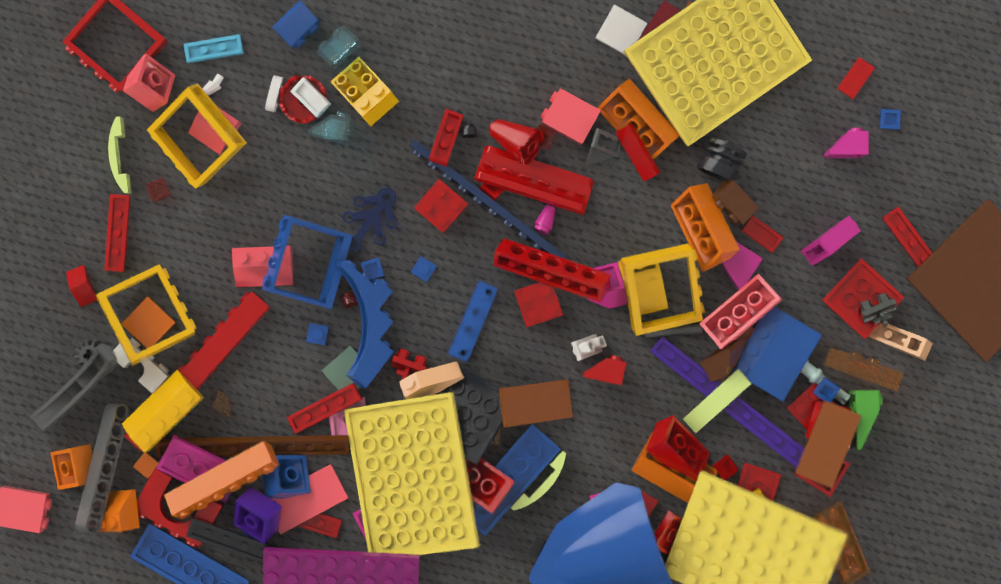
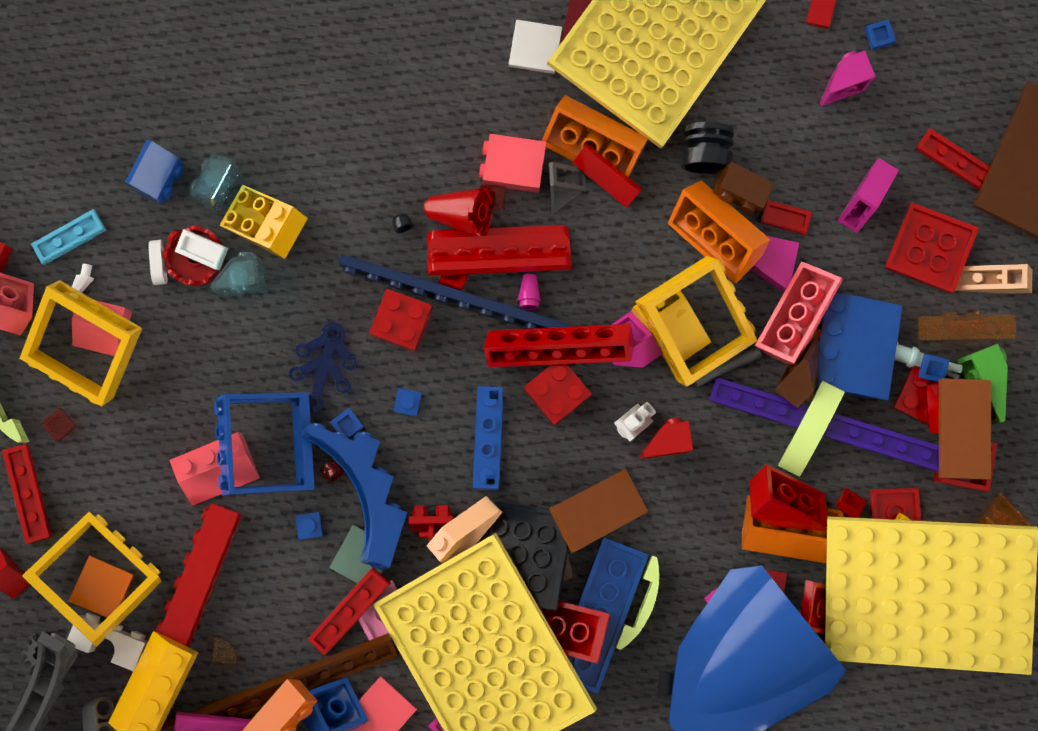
camera: 25 degrees left, 5 degrees down
red tile [428,109,464,167] -> none
pearl dark grey hips [860,293,896,327] -> none

